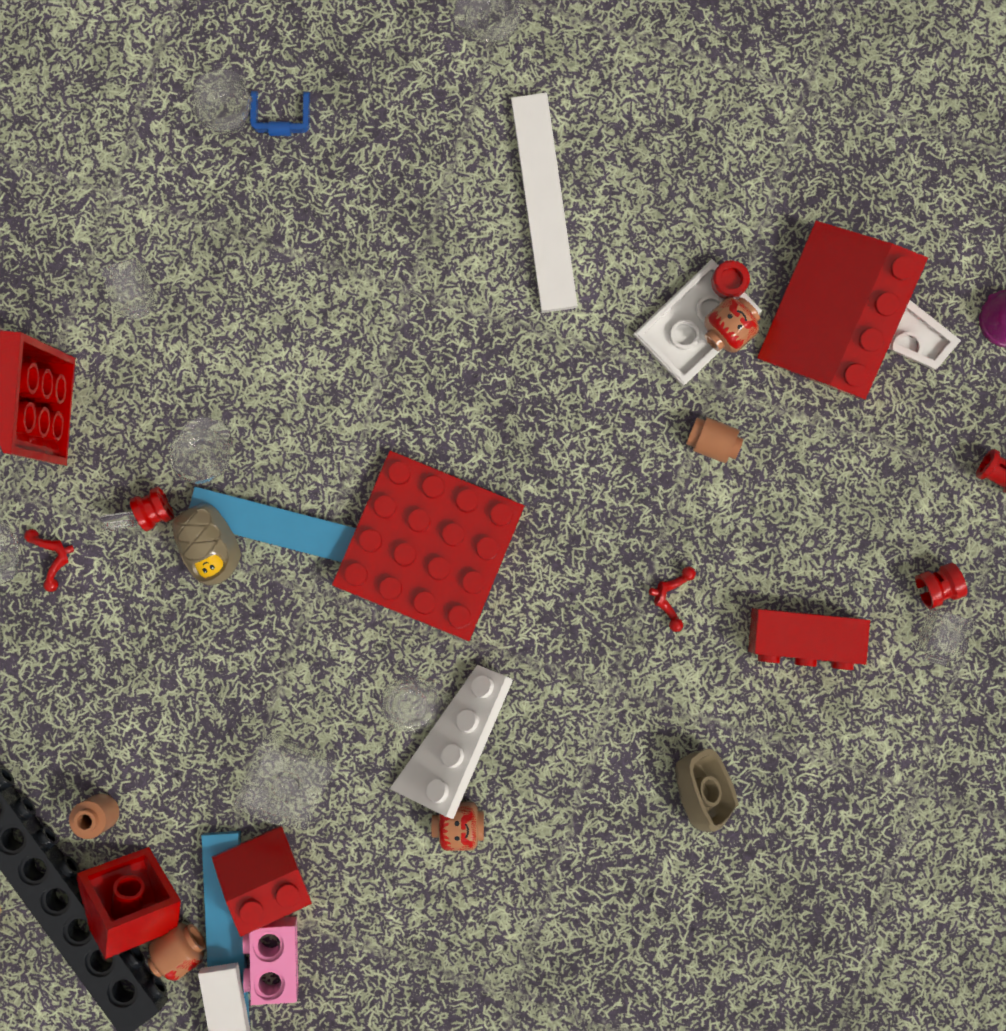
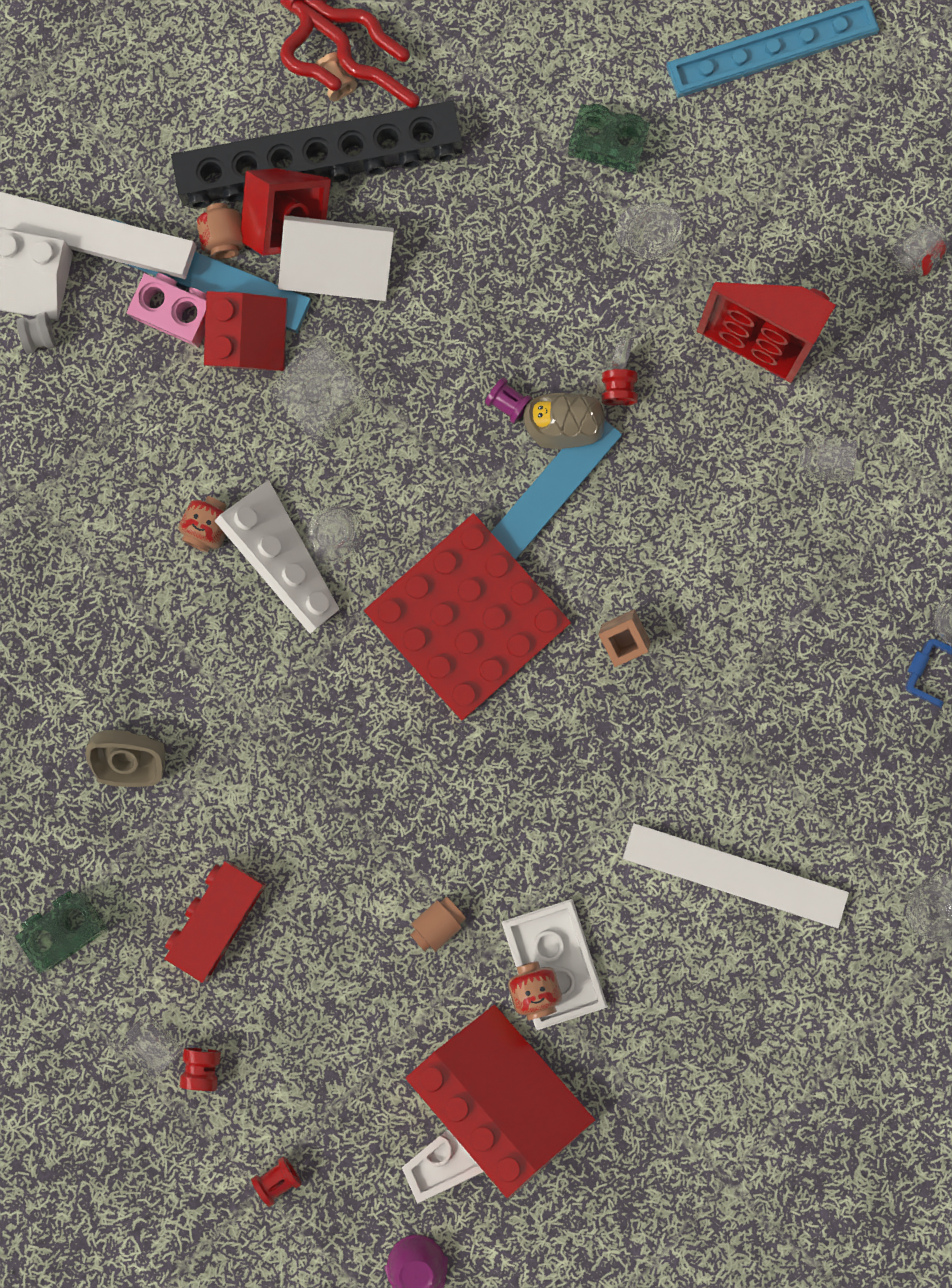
camera: 125 degrees right, 5 degrees down
red piece [24,529,74,592] -> none
nougat brick [69,794,119,839] -> none
clear hat [169,417,232,484] -> none
red piece [649,566,696,632] -> none
red tile [711,260,750,299] -> none
none -> clear green brick [14,891,109,974]
none -> white tile [278,215,394,301]
none -> magenta bush [485,377,533,425]
none -> nougat brick [598,609,651,667]

